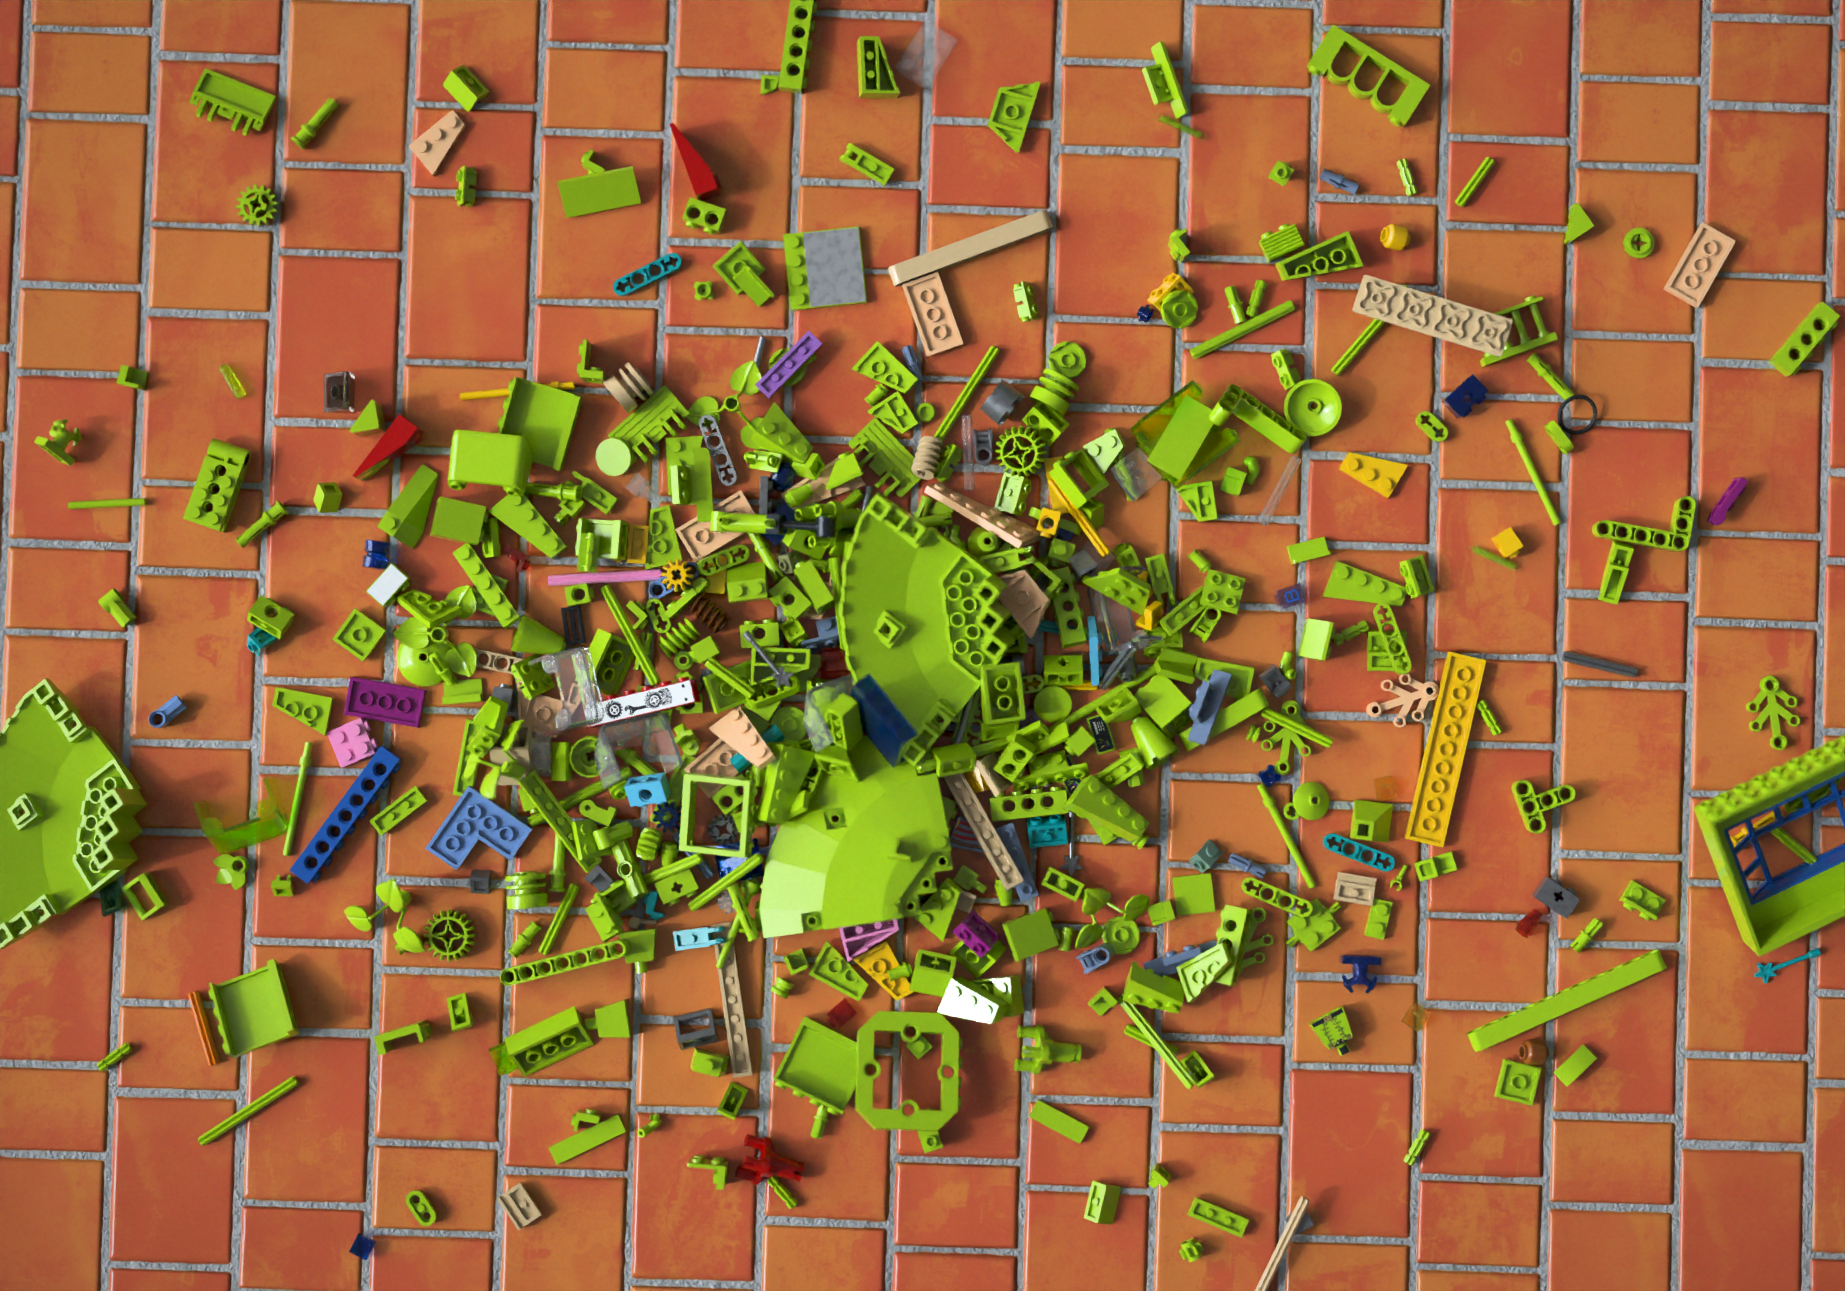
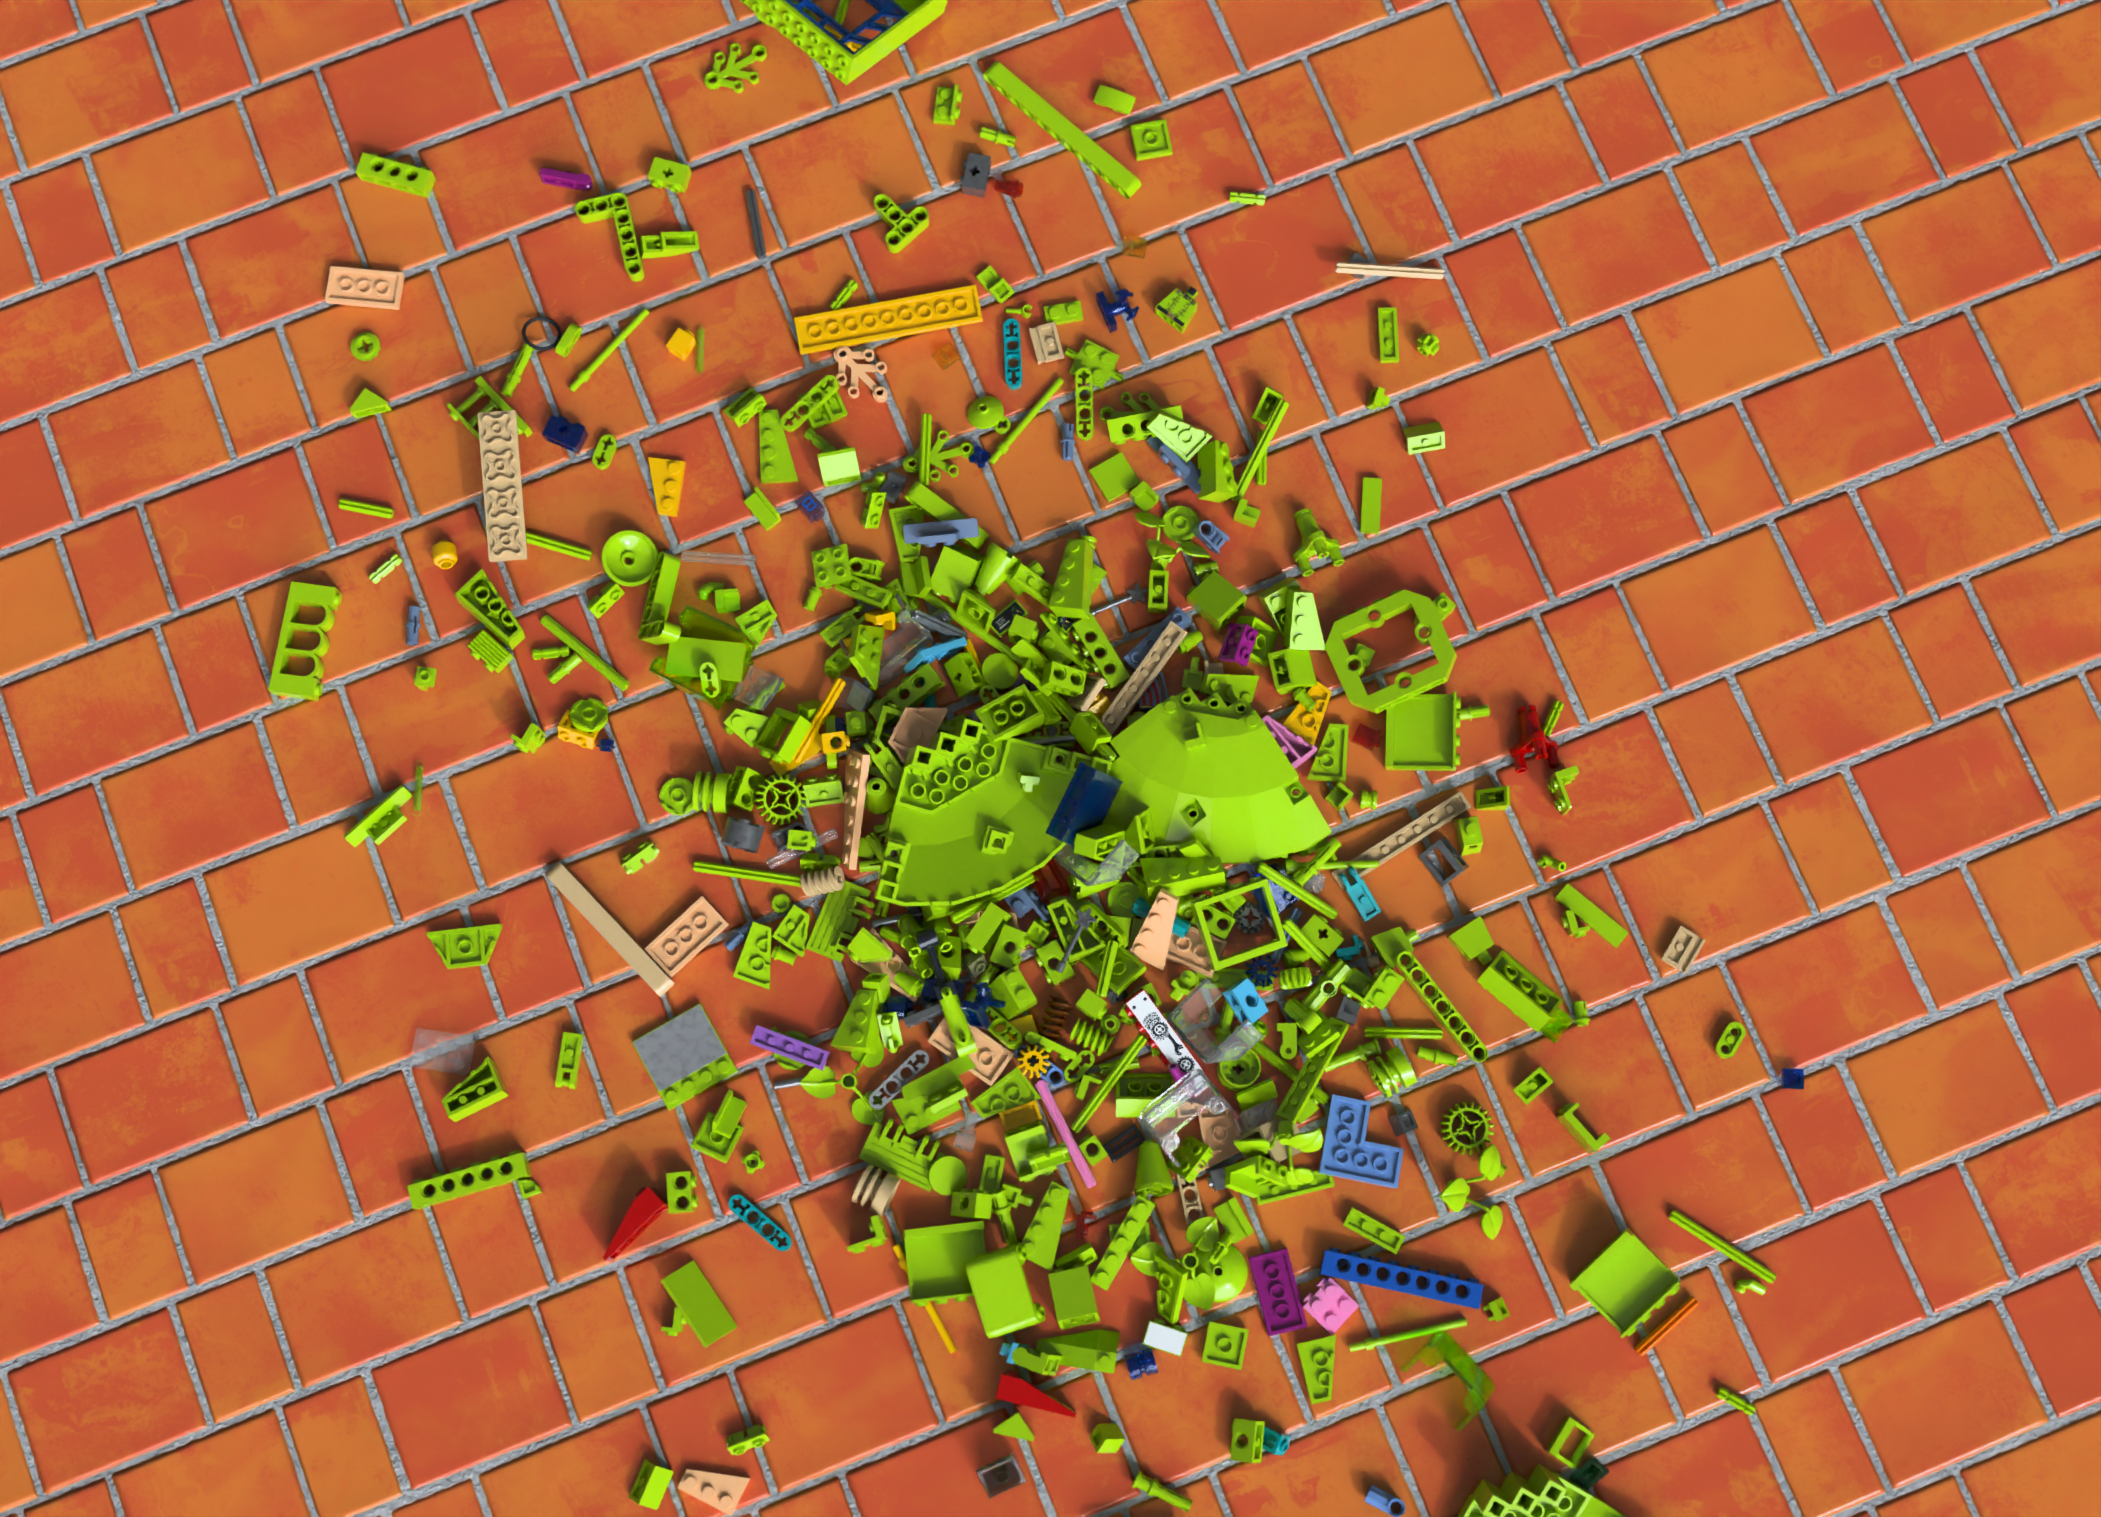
camera: 115 degrees left, 10 degrees down
lime plate [213,854,250,890] -> none
teal bracket [1026,814,1068,848] -> none
sand green bracket [1189,839,1223,873] -> none
lime bush [1246,724,1261,743] -> none
lime slope [1350,800,1393,843] -> none
dark orange head [1518,1040,1549,1065] -> none
none -> lime brick [648,157,692,193]
none -> lime beam [700,661,721,698]
none -> lime bracket [787,829,817,851]
none -> lime hinge [861,488,886,528]
none -> lime brick [950,1188,993,1219]
none -> clear blue piece [960,982,1006,1030]
none -> lime hips [1000,1342,1062,1376]
none -> lime tile [1017,771,1040,793]
none -> magenta arm [1168,1063,1194,1087]
none -> lime pin [1574,1001,1590,1026]
none -> lime arm [1734,1279,1766,1295]

